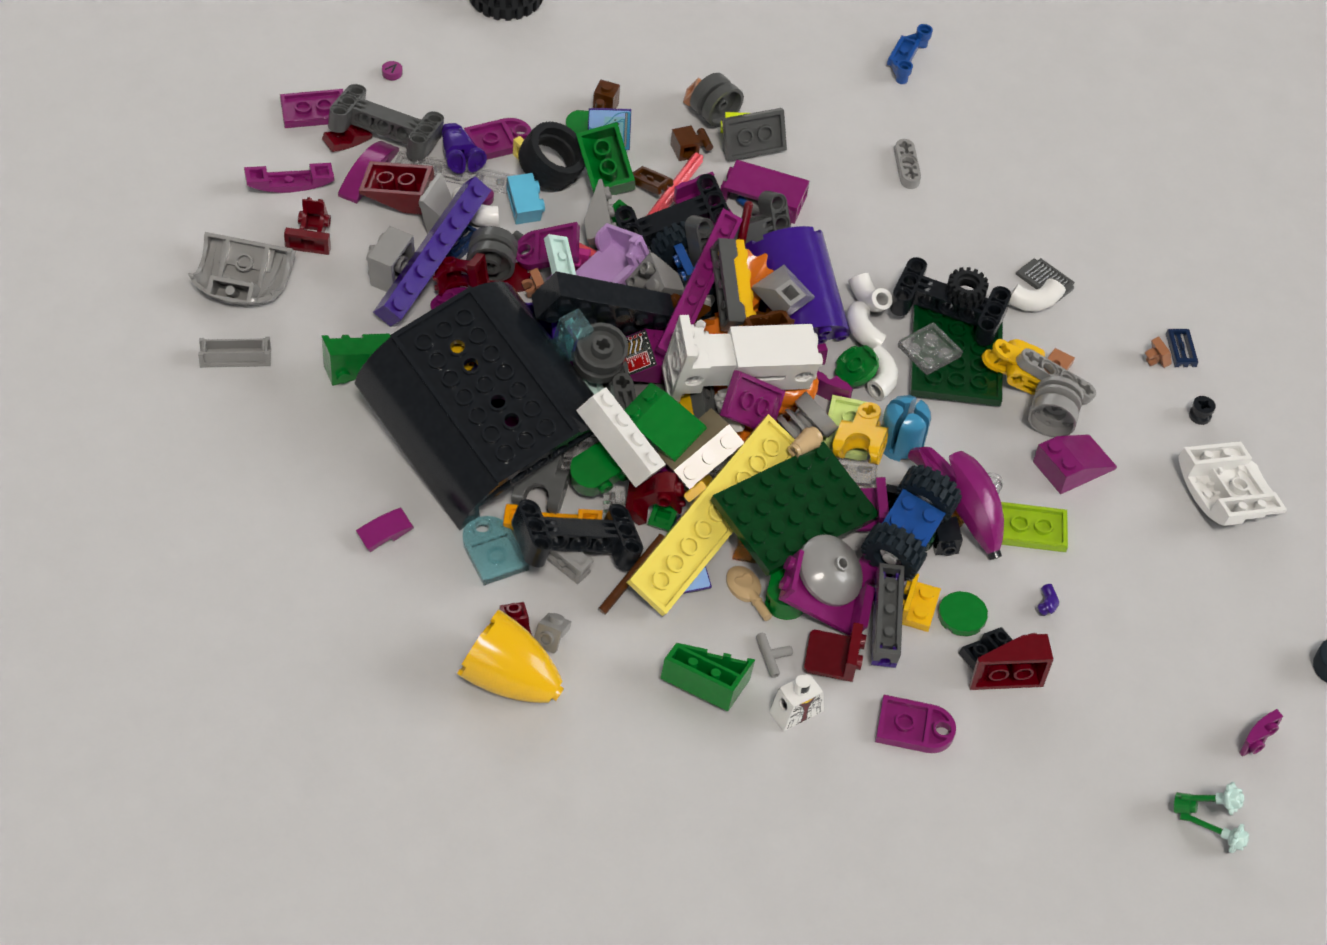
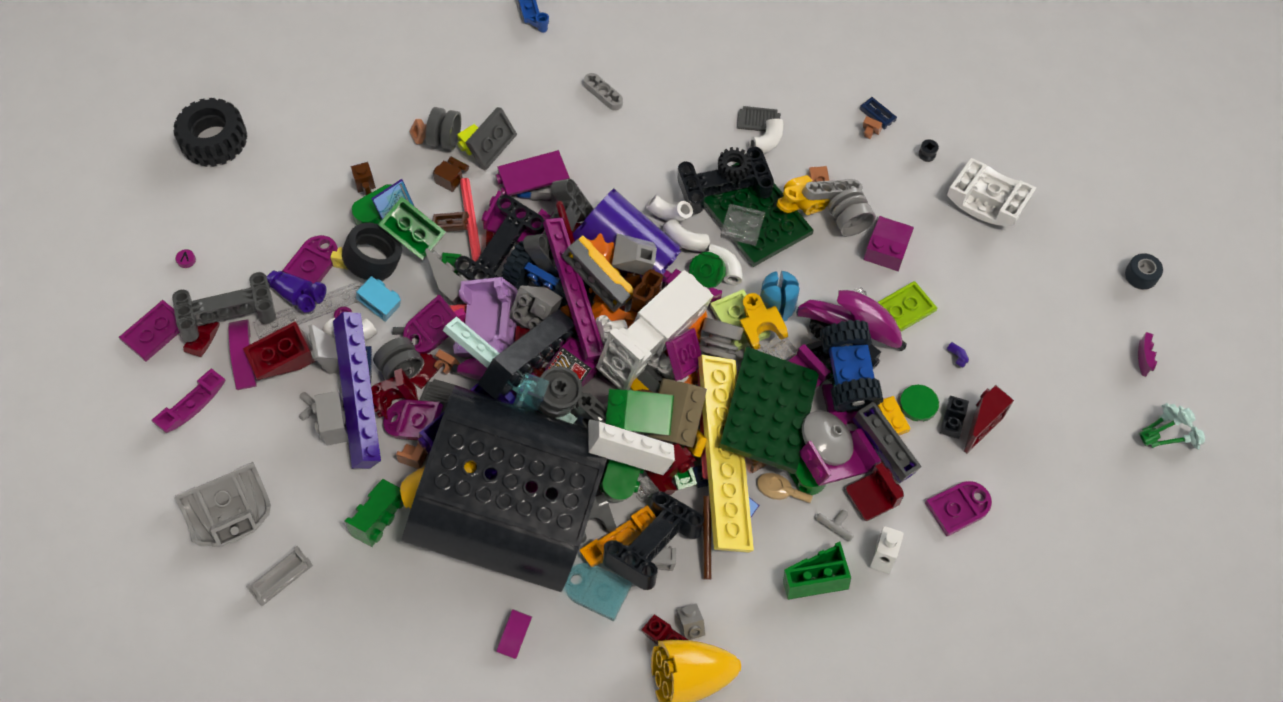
camera: 35 degrees left, 10 degrees up
dark red tile [284,197,331,255] -> none
tan cone [788,426,823,458] -> none

